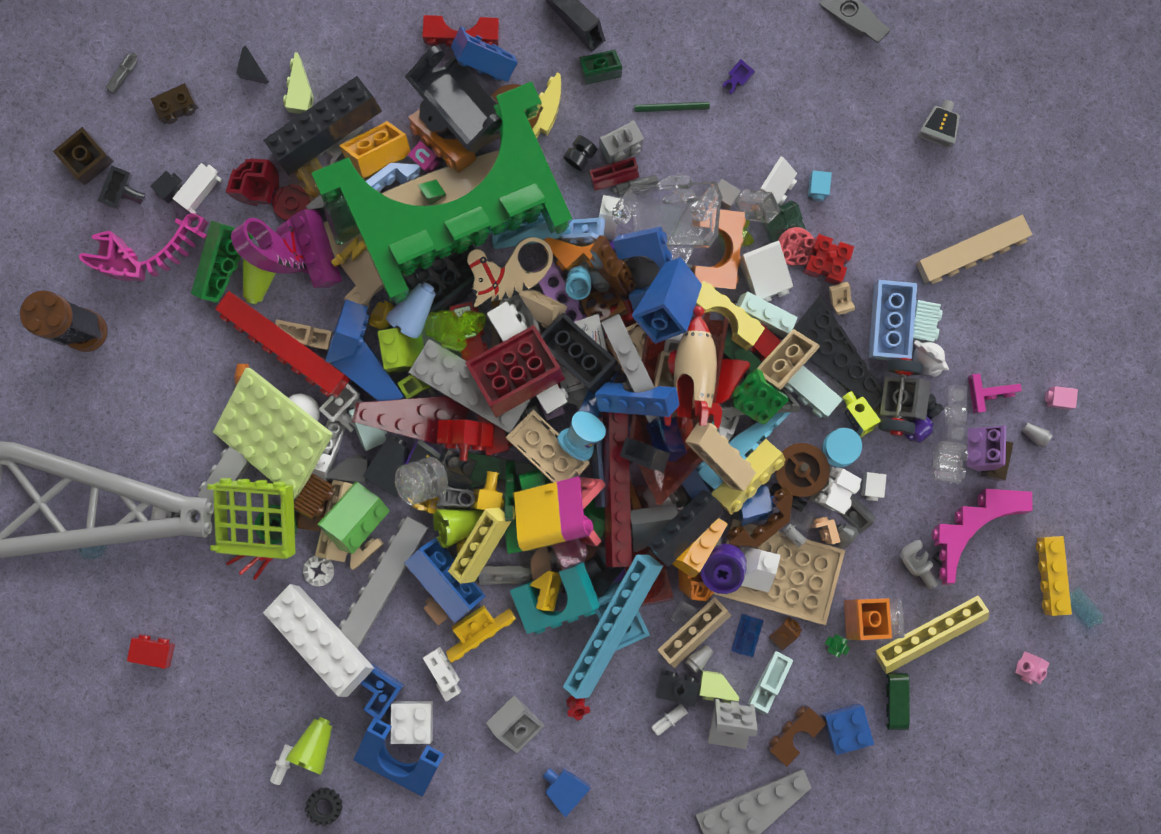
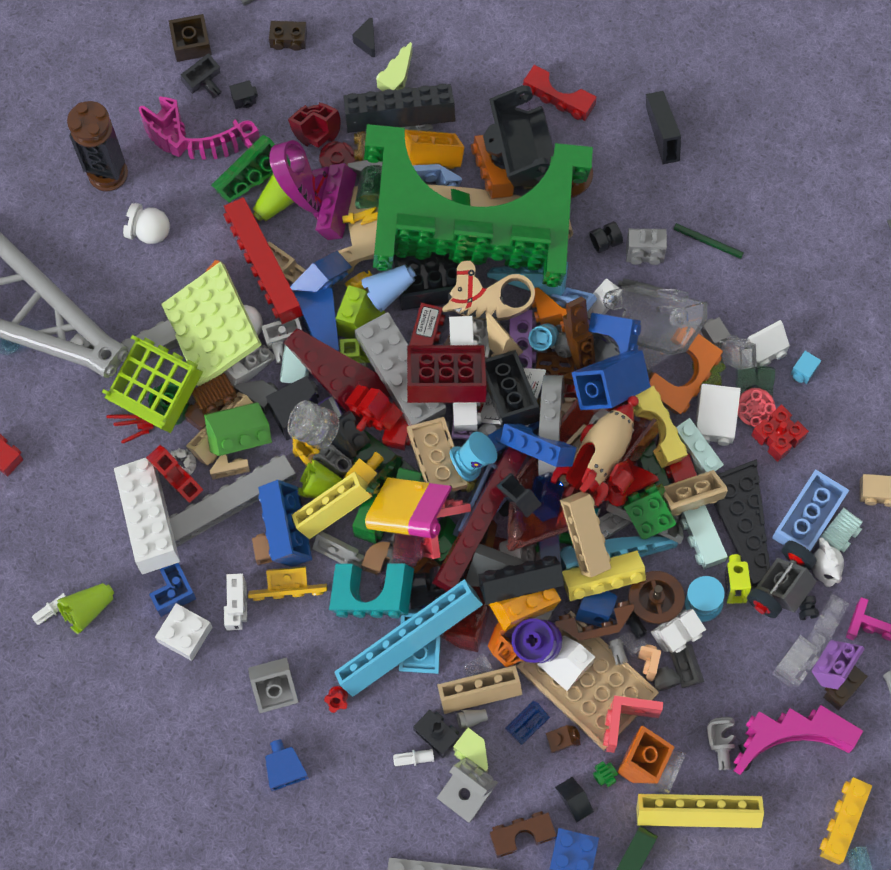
camera: 35 degrees right, 15 degrees down
white brick [172,163,223,214] -> none
black tyre [305,788,343,826] -> none
blue arch [353,717,444,797] -> none
dark pink brick [408,141,441,173] -> none
clear neon green beam [425,310,486,351] -> none
blue wedge [451,26,518,82] -> none
yellow slope [530,571,562,611] -> none
light yellow slope [532,72,561,138] -> none
dark green slope [579,49,622,85] -> none
dark red piece [589,157,639,191] -> none
dark purple plate [722,59,755,94] -> none
light aqua slope [747,651,793,715] -> none
tan bracket [829,282,855,315] -> none
white brick [861,472,886,501] -> none
dark purple head [904,416,934,443] -> none
none -> white tile [123,203,170,244]
none -> red arch [146,445,203,503]
none -> black slope [555,777,594,823]
none -> coral bracket [603,696,663,753]
none -> red panel [608,461,635,506]

